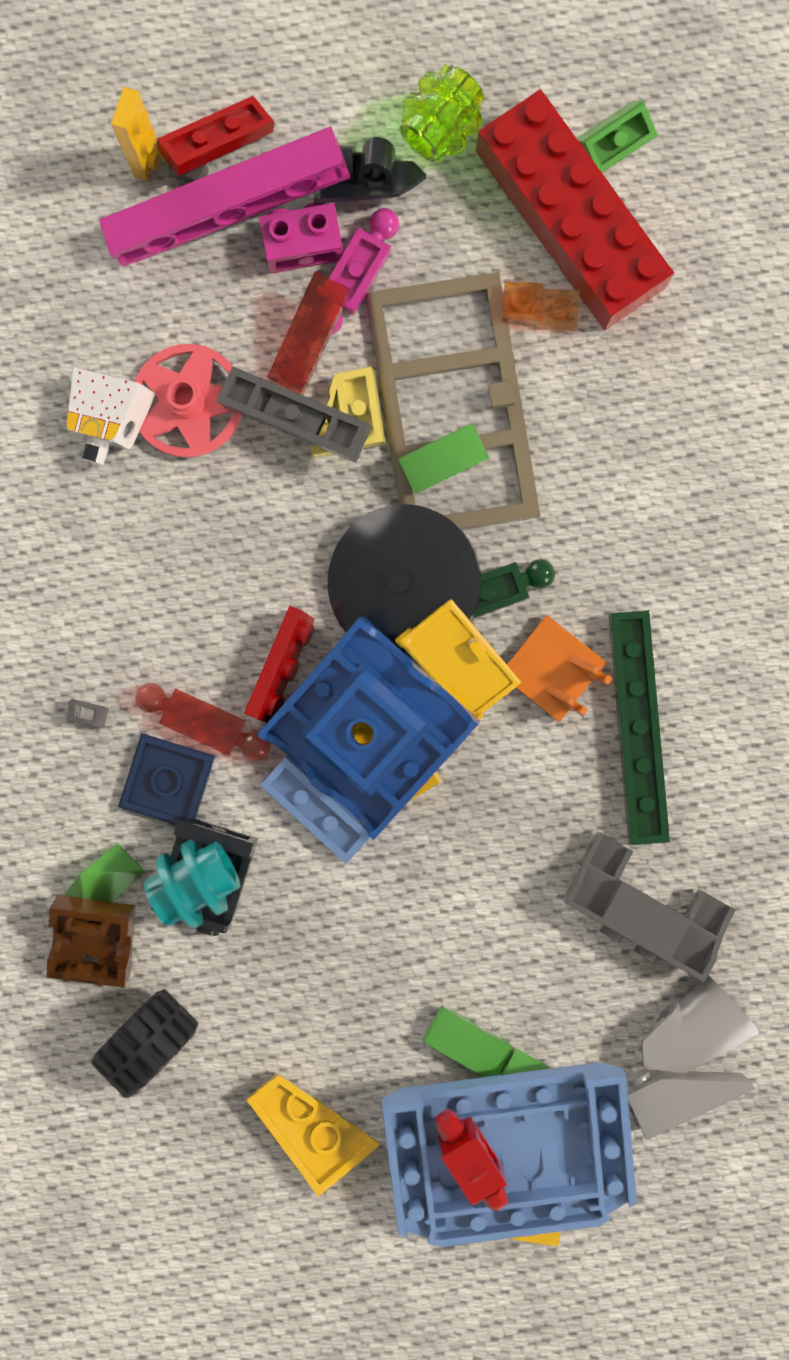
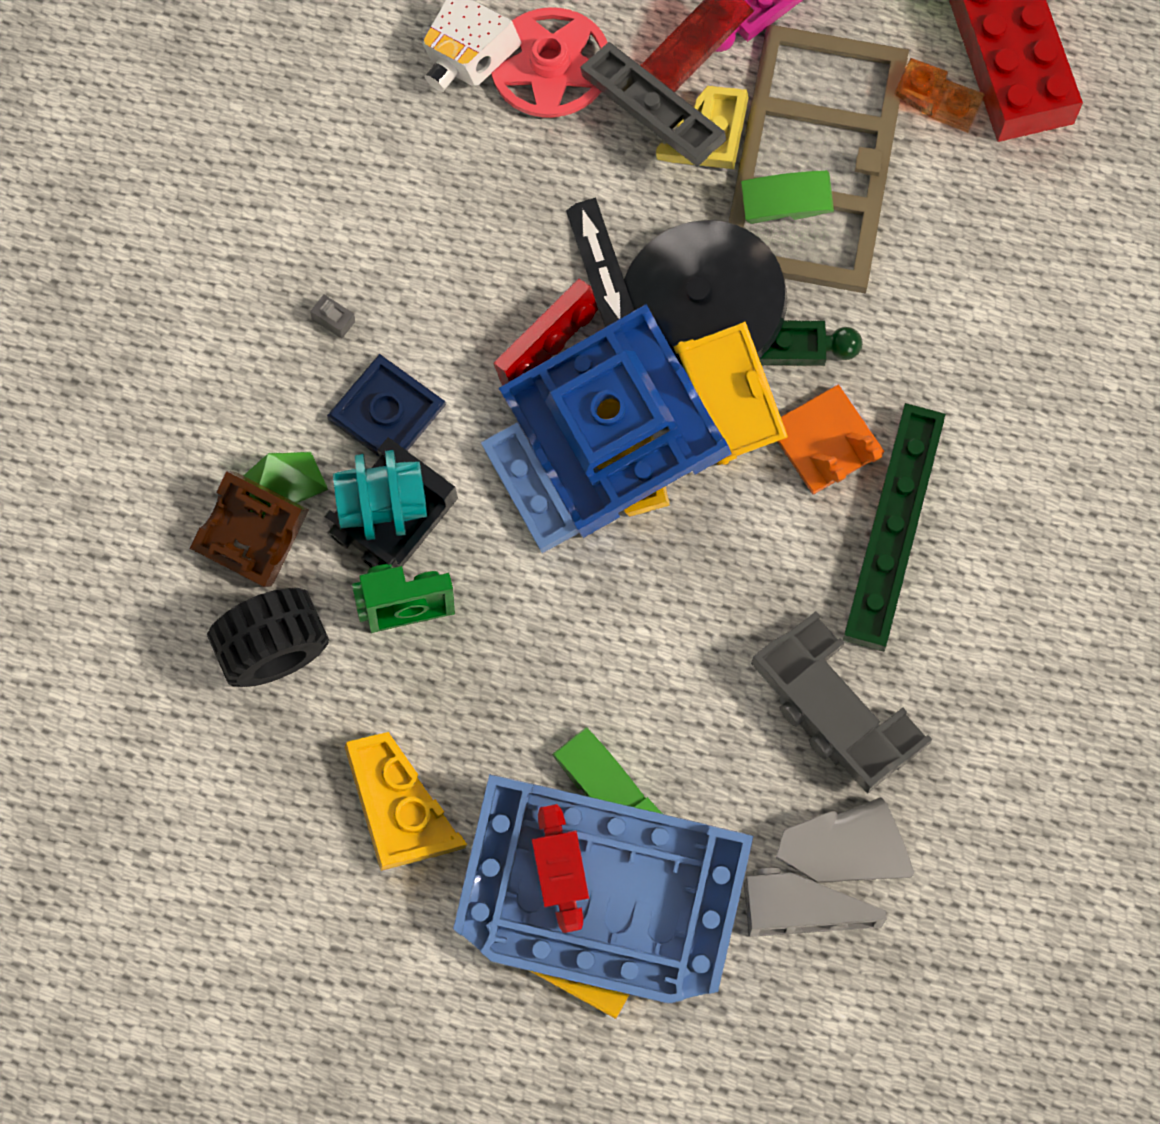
camera: 20 degrees right, 15 degrees down
clear red plate [135,683,271,762] -> none
none -> green plate [352,564,455,633]
none -> black sticker [566,197,634,327]

